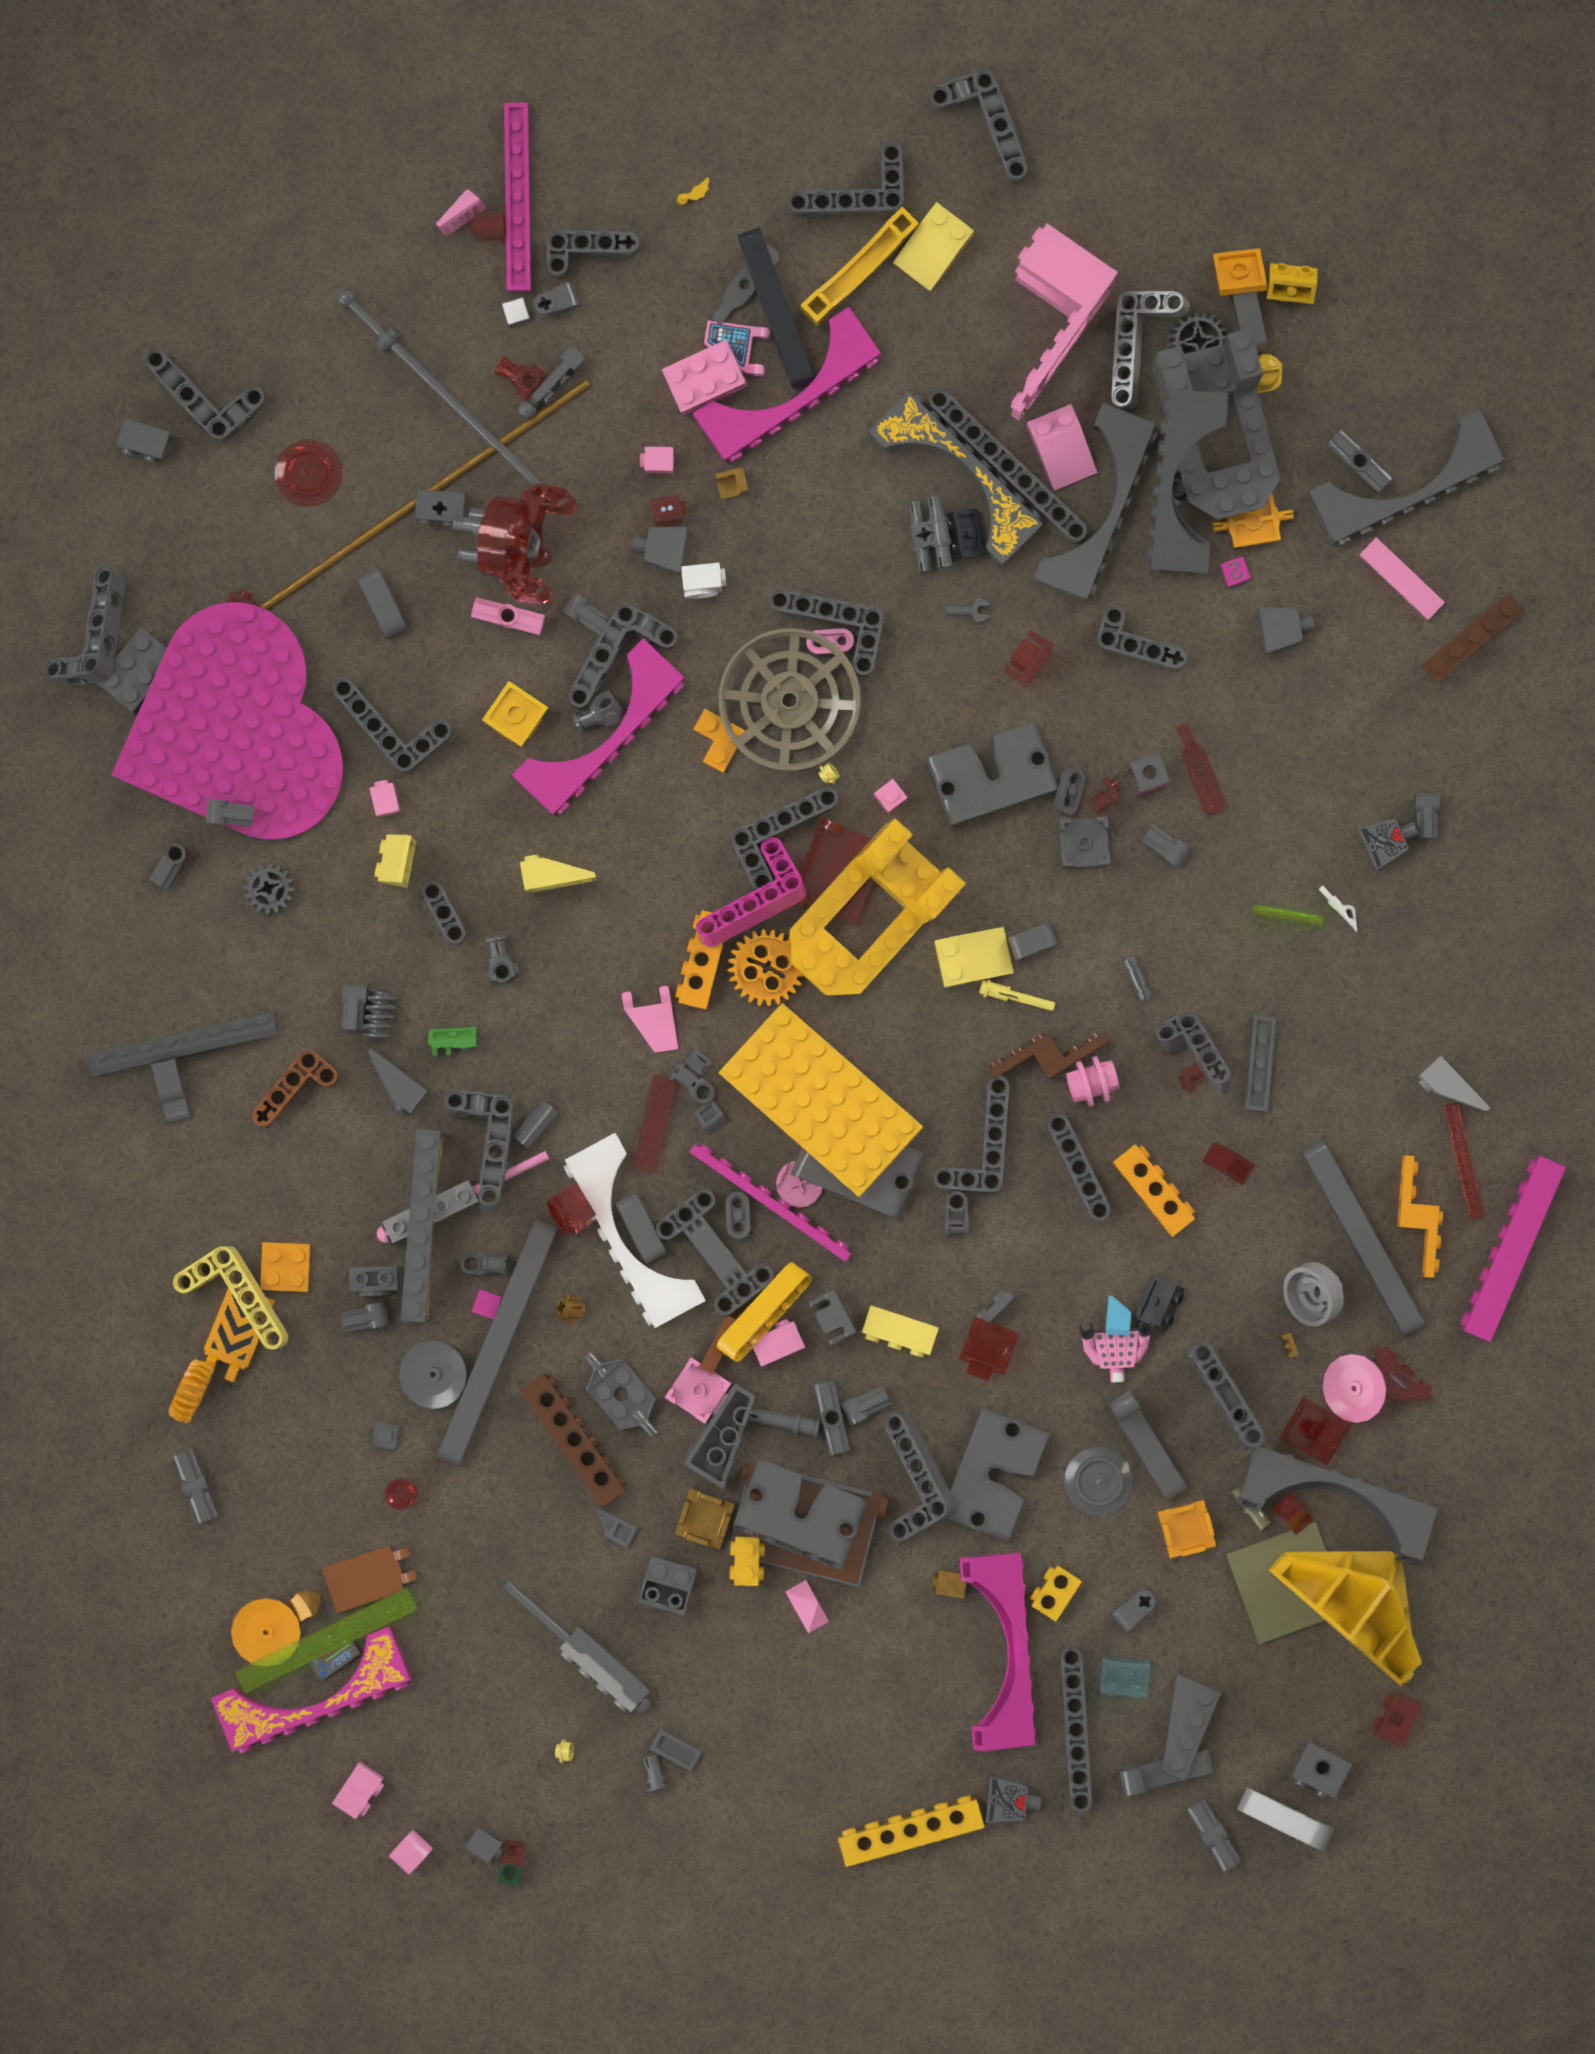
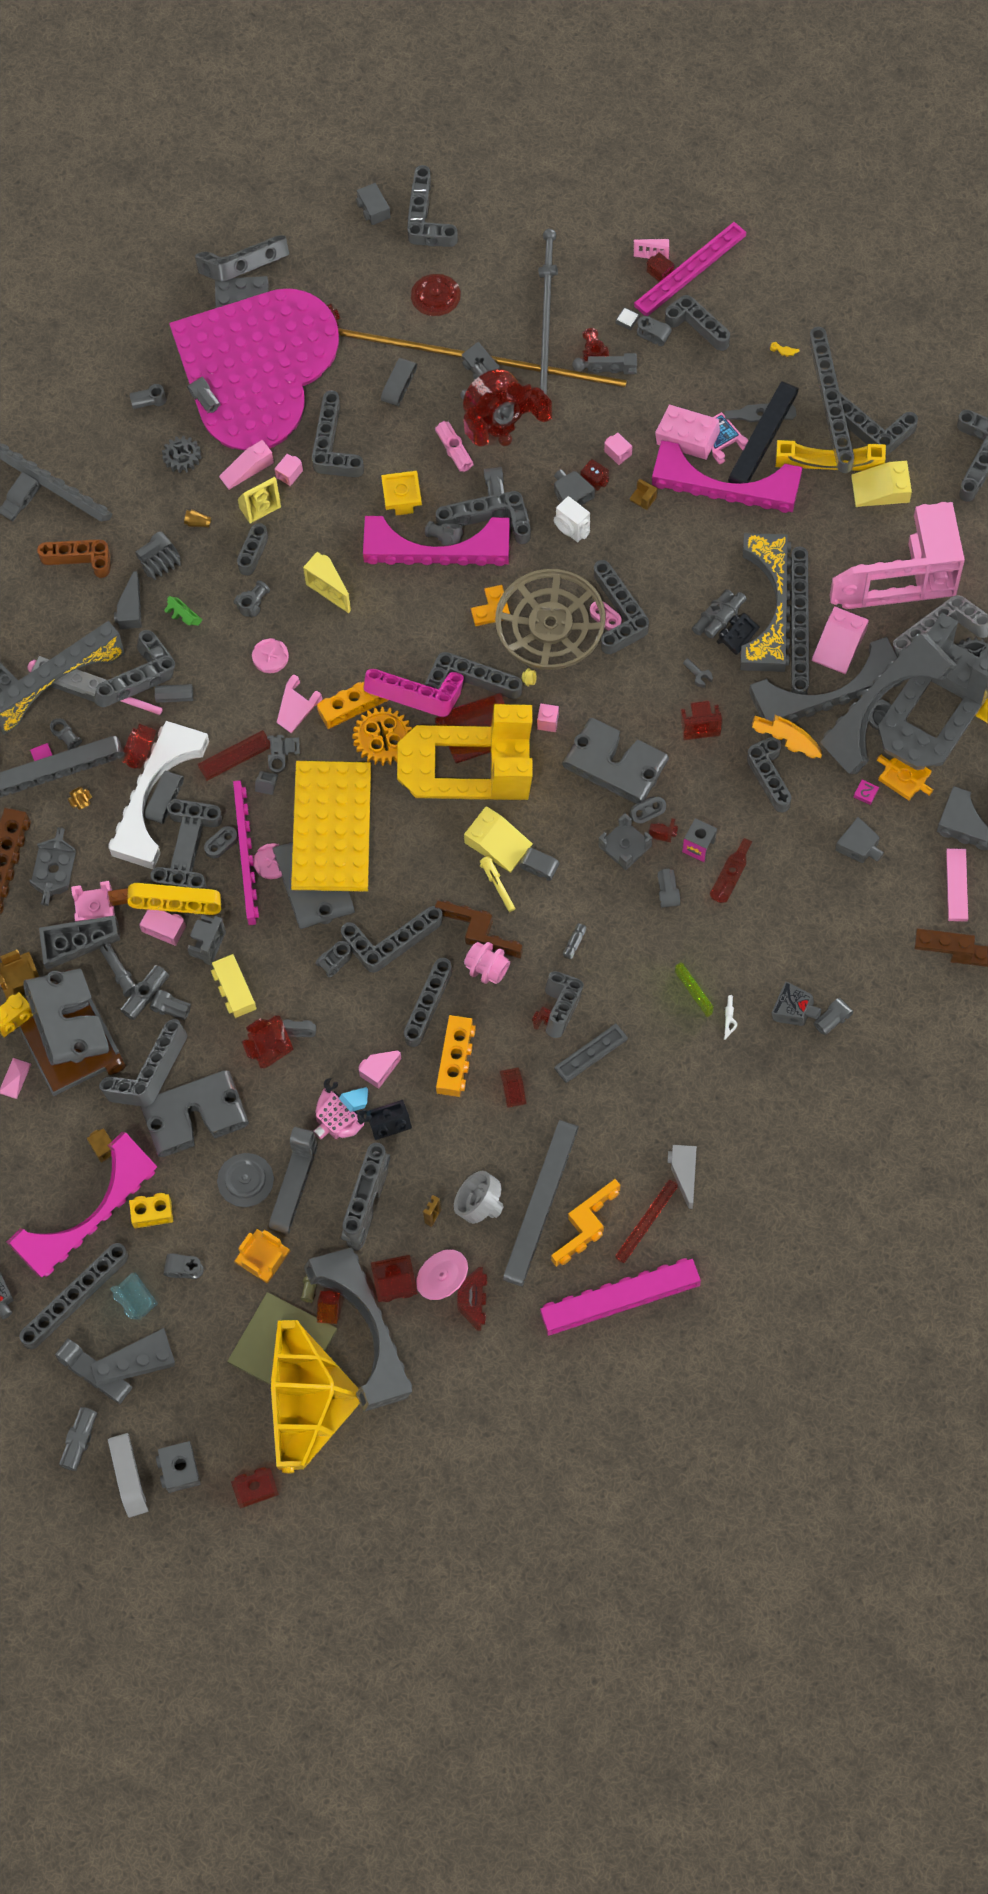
camera: 50 degrees right, 20 degrees down
none -> pearl gold cone [184,509,211,528]
none -> bright pink slope [219,440,274,490]
none -> bright pink tile [252,638,289,673]
none -> bright pink slope [359,1050,401,1089]
none -> light orange slope [752,715,822,758]
none -> dark grey beam [810,327,854,473]

